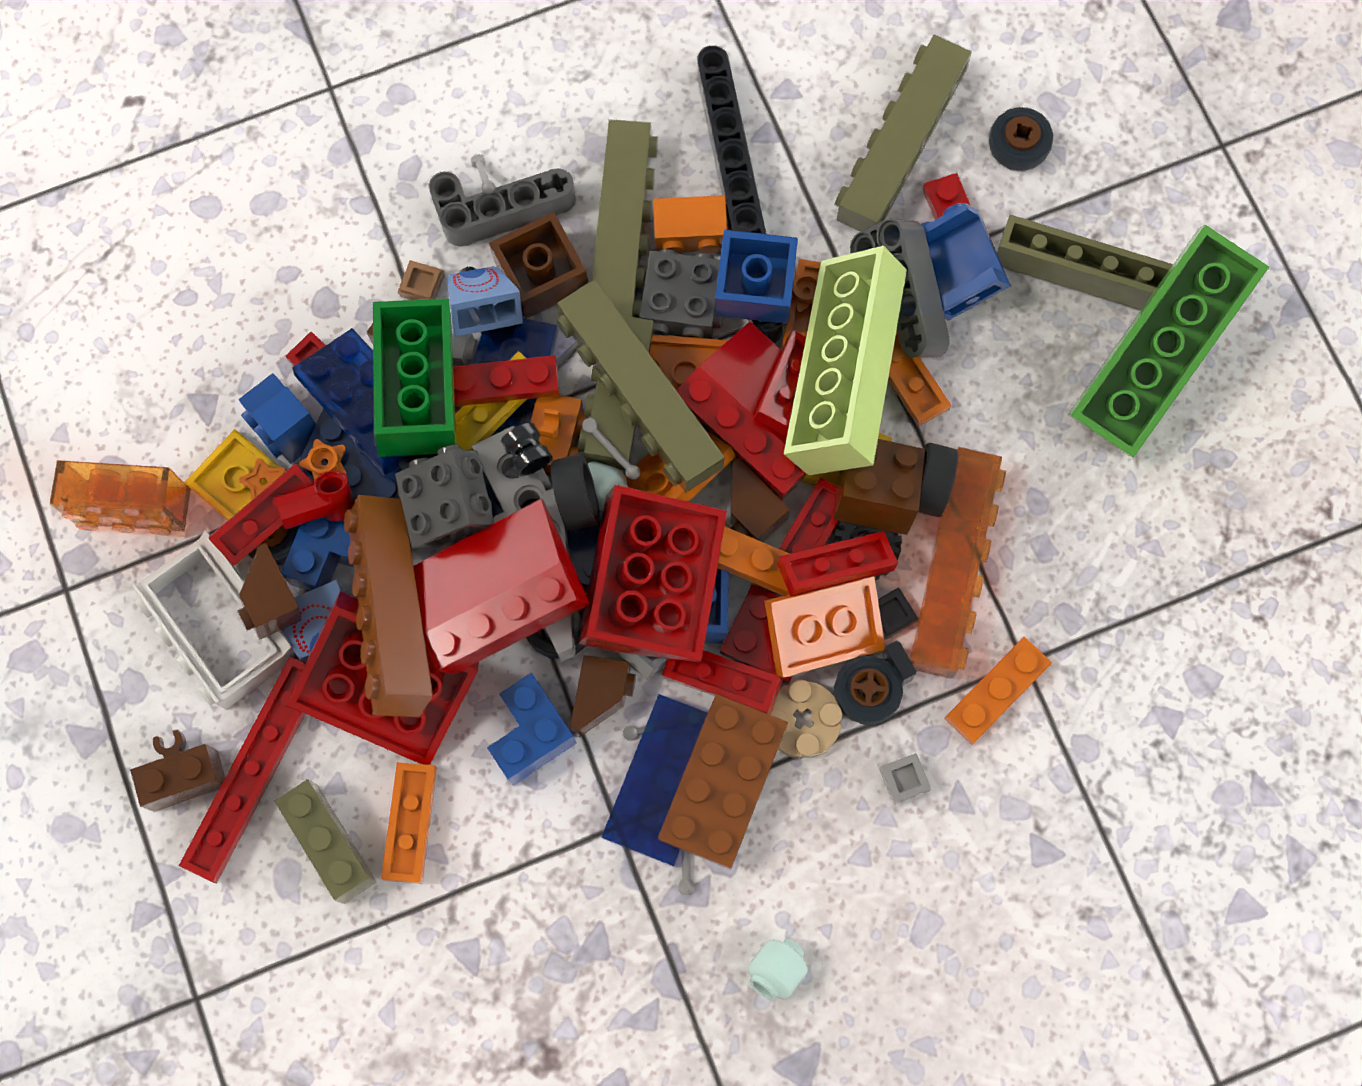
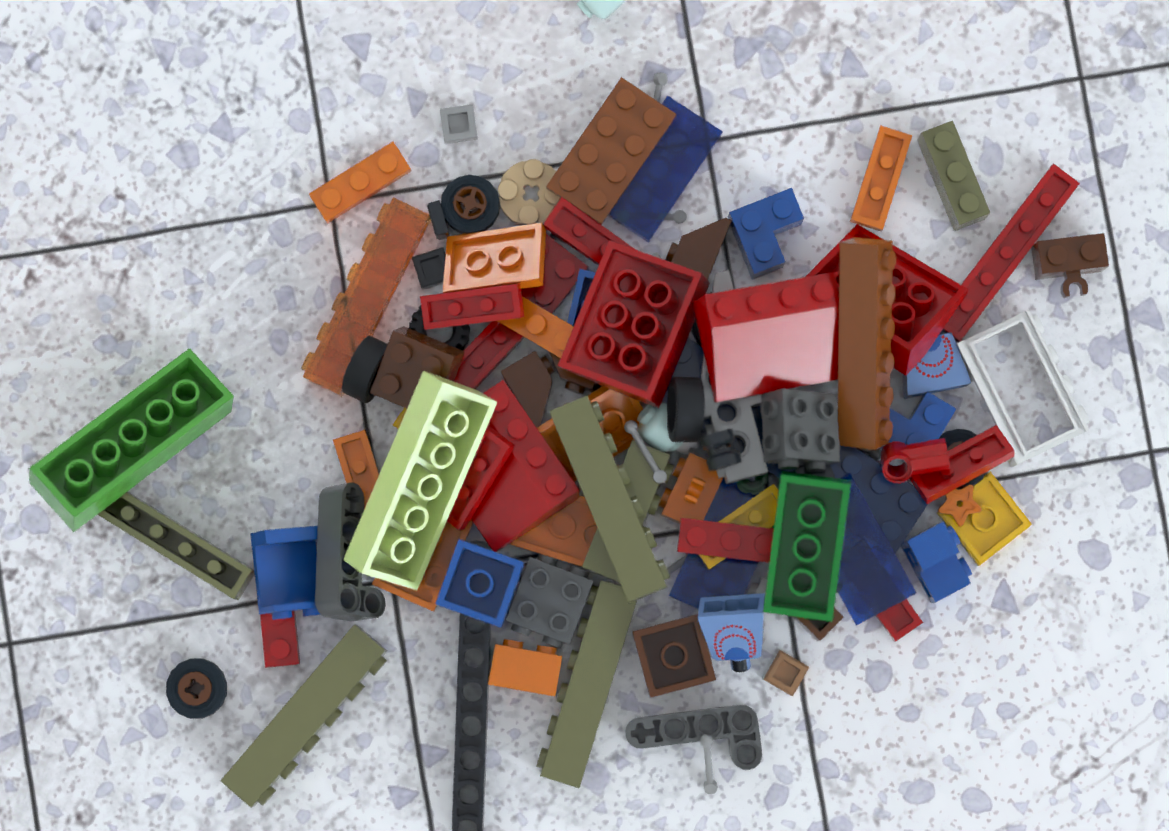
camera: 170 degrees left, 10 degrees up
clear orange brick [49,460,191,536] -> none
reddish brown slope [237,543,302,640] -> none
orange plate [299,439,347,481] -> none

